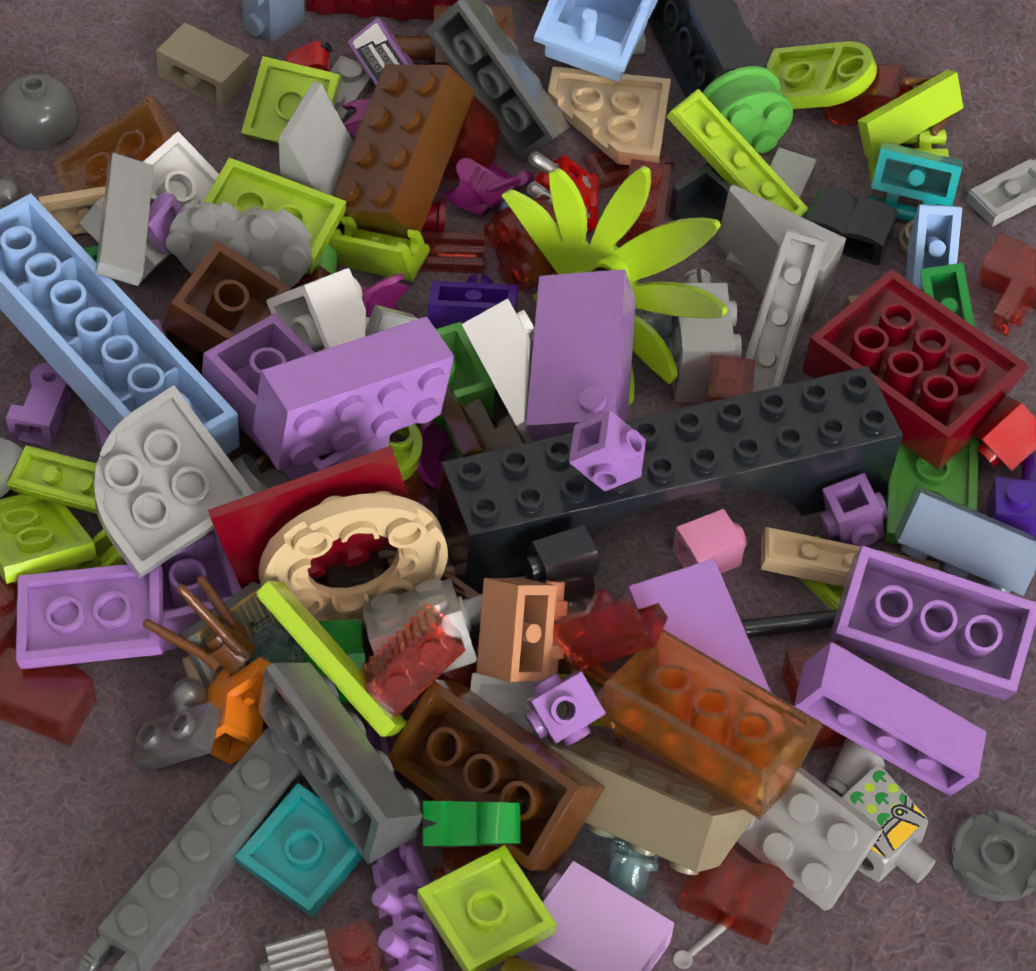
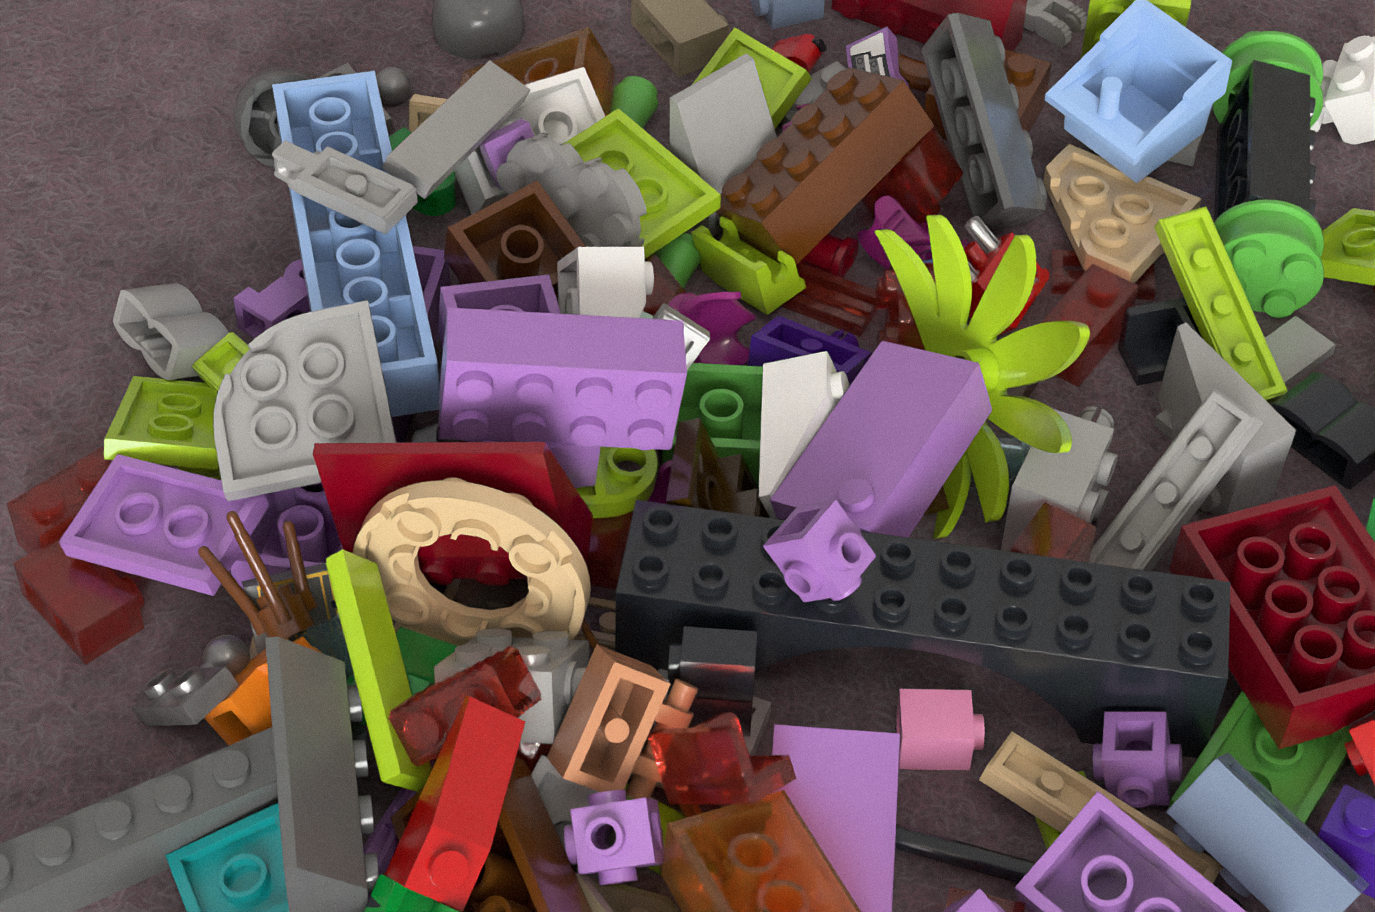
camera: 30 degrees right, 5 degrees down
none -> light grey hinge [272,141,417,234]
none -> red slope [385,695,525,912]
none -> bright green cone [609,76,659,129]

